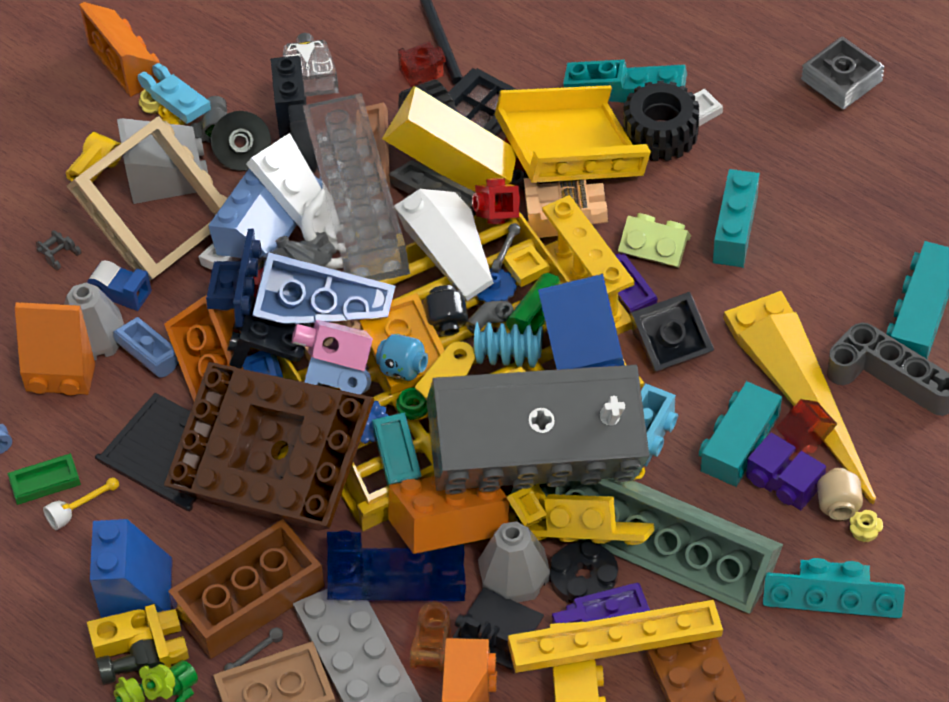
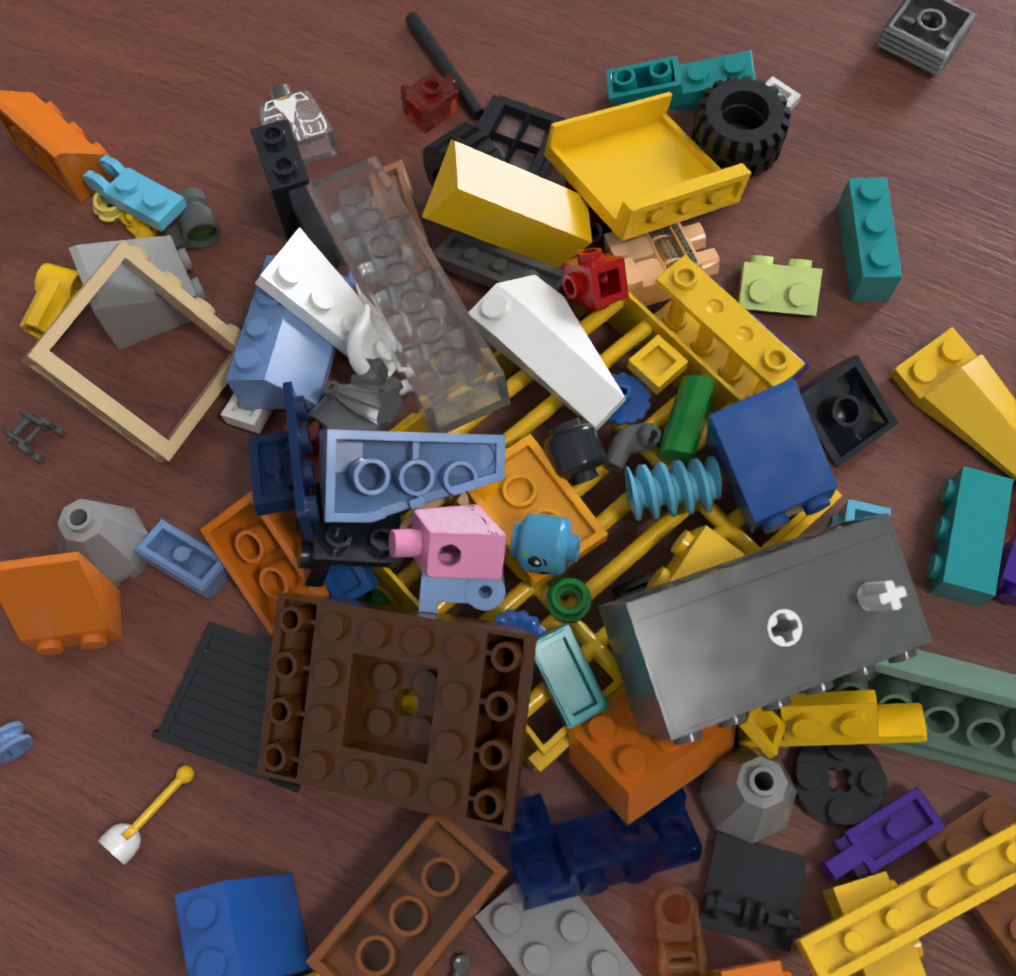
camera: 15 degrees left, 15 degrees up
green tile [7,453,81,505] -> none
blue leg [87,260,152,311] -> none
pearl dark grey dish [211,111,271,171] -> none
yellow piece [415,342,475,400] -> none
dark grey hinge [492,223,520,273] -> none

